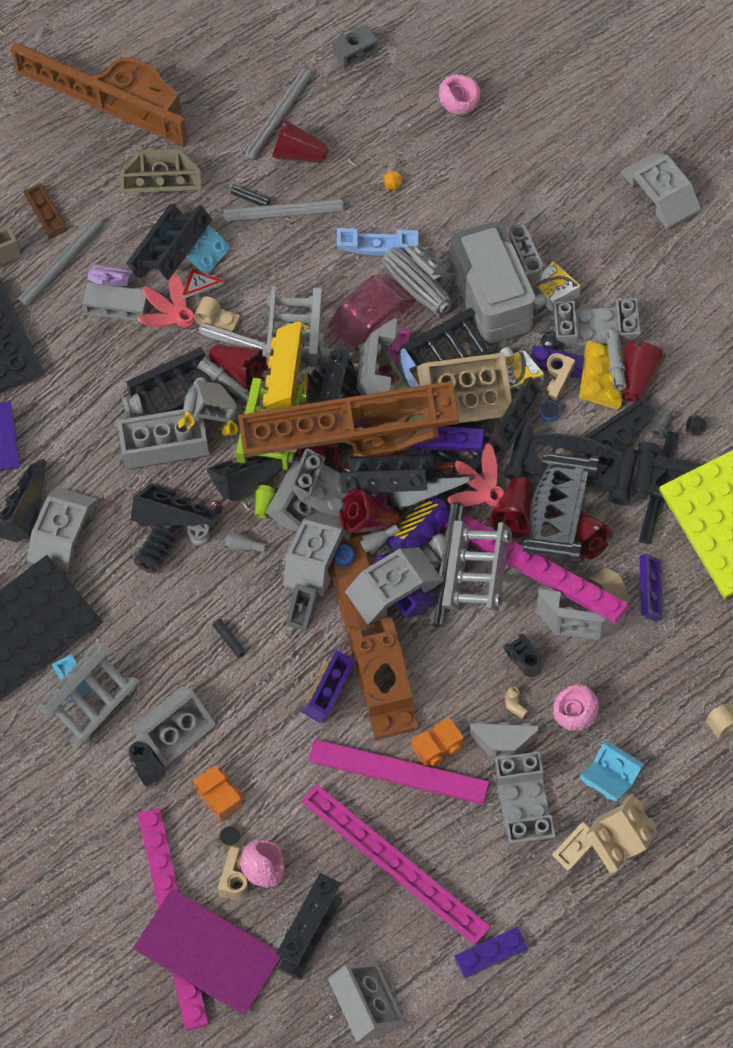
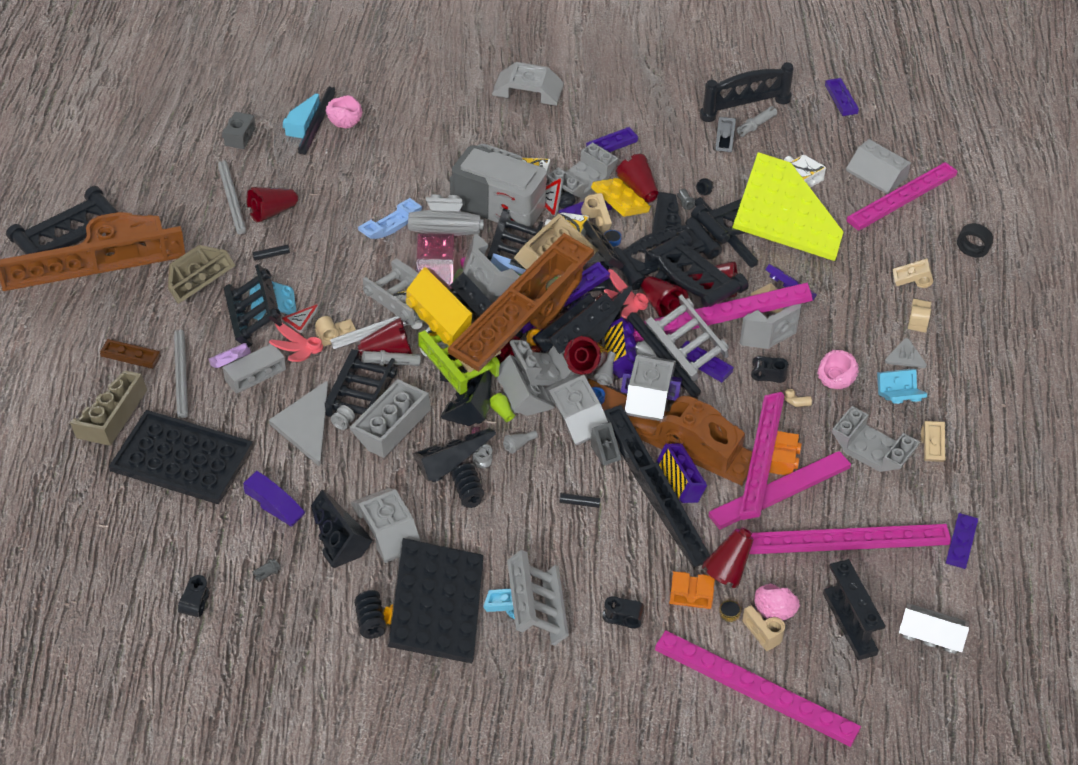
camera: 50 degrees left, 15 degrees down
light grey slope [131,686,216,767] -> none
magenta piece [132,889,281,1016] -> none
light grey torso [178,377,238,436] -> none
light grey axle [224,199,344,221] -> none
light orange plate [383,171,403,191] -> none
light grey slope [470,722,538,758] -> none
tan bracket [586,794,657,874] -> none
light grey pin [606,329,627,391] -> none
none -> black piece [6,186,118,254]
none -> light grey tile [269,381,328,466]
none -> medium azure slope [283,94,320,138]
none -> black axle [298,86,336,155]
none -> piece [545,178,563,216]
none -> dark purple plate [586,127,638,152]
none -> black slope [604,405,710,568]
none -> dark purple plate [680,341,734,383]
none -> dark red cone [702,527,754,588]
none -> dark pink tile [739,392,785,520]
none -> light grey piece [885,338,927,368]

